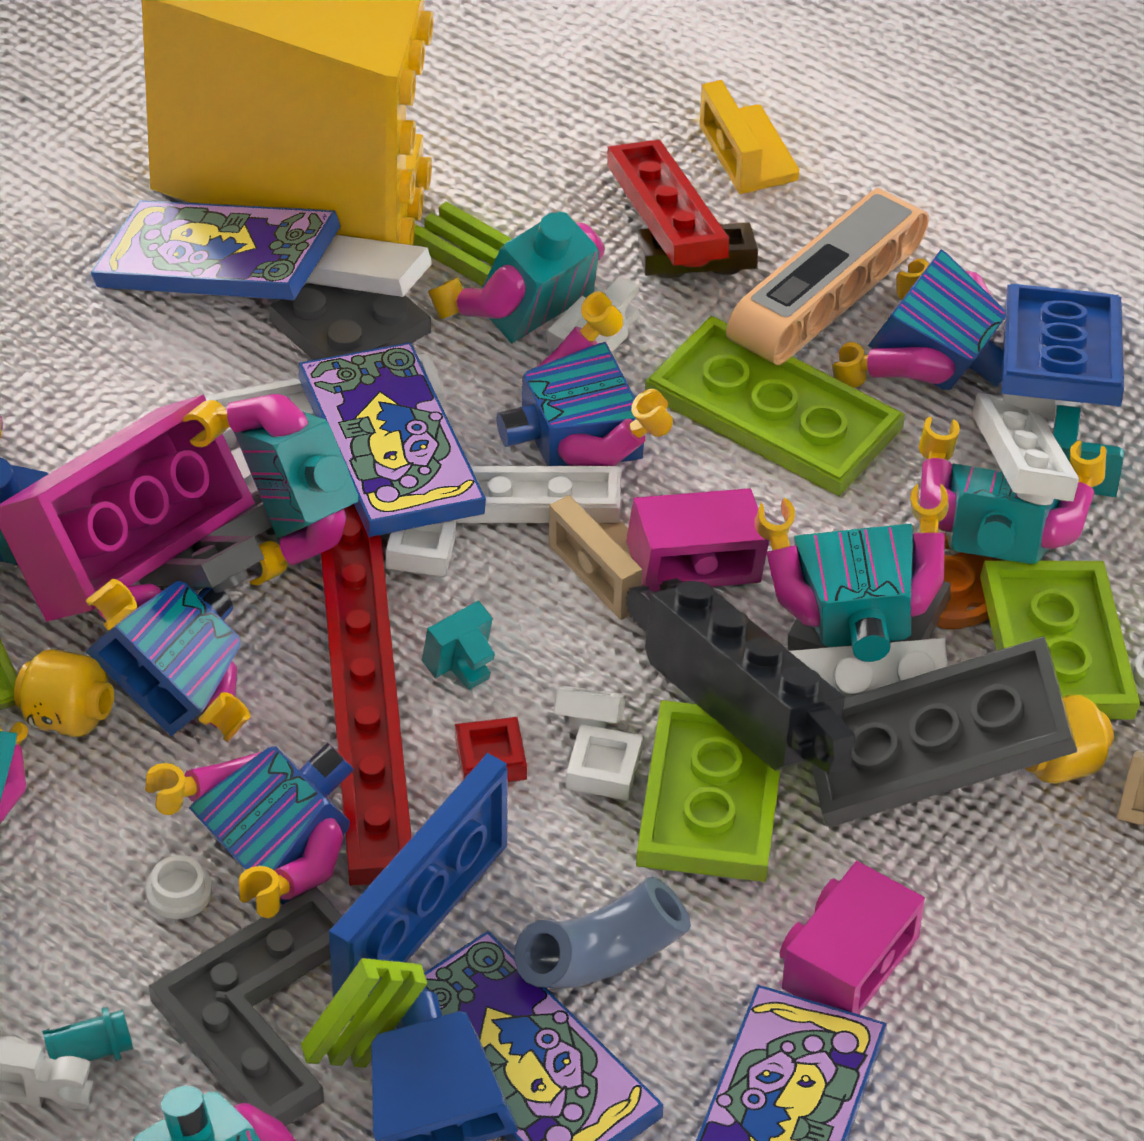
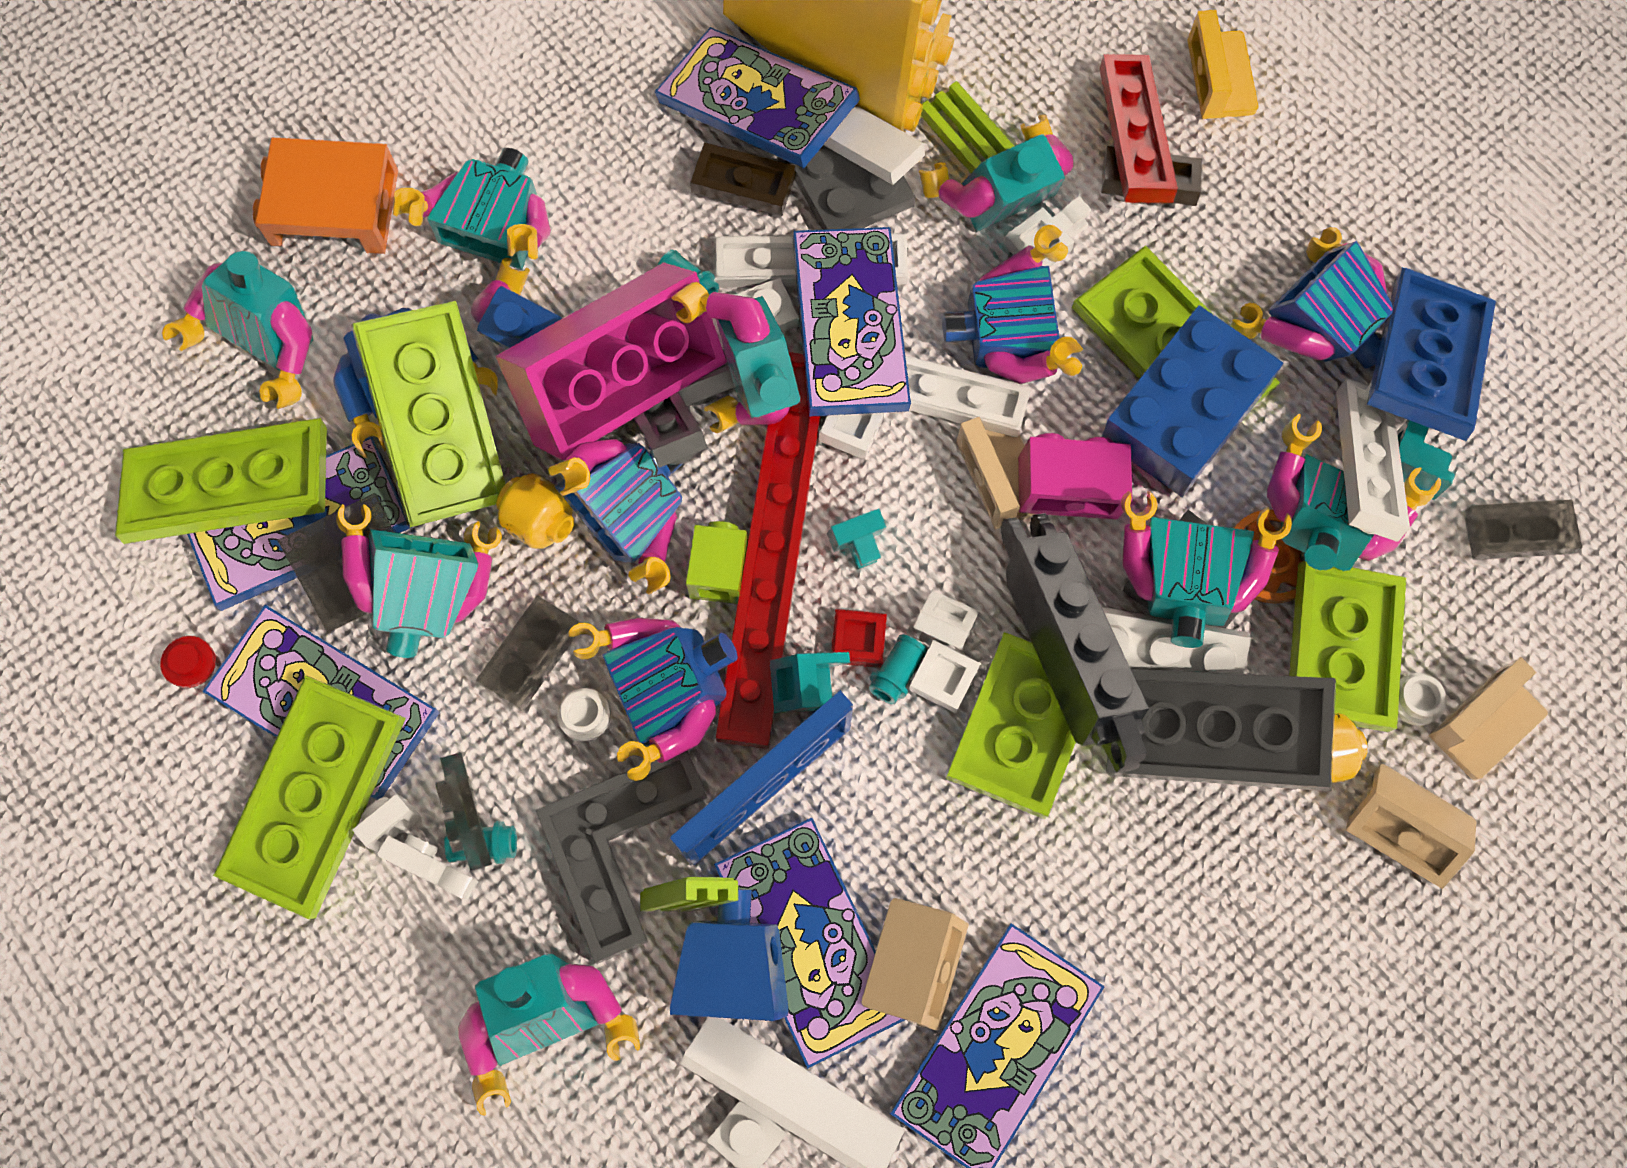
camera: 15 degrees right, 25 degrees up
sand blue cylinder [514,877,691,988] -> none
beam [726,188,929,365] -> none
dark pink brick [779,860,925,1015] -> none
none -> clear smoke plate [435,752,492,871]
none -> clear smoke plate [476,595,580,712]
none -> lime brick [686,521,748,604]
none -> dark brown plate [690,142,796,216]
none -> teal panel [770,652,850,714]
none -> tan panel [861,898,969,1032]
none -> teal pin [868,634,927,704]
none -> blue brick [1102,305,1284,498]

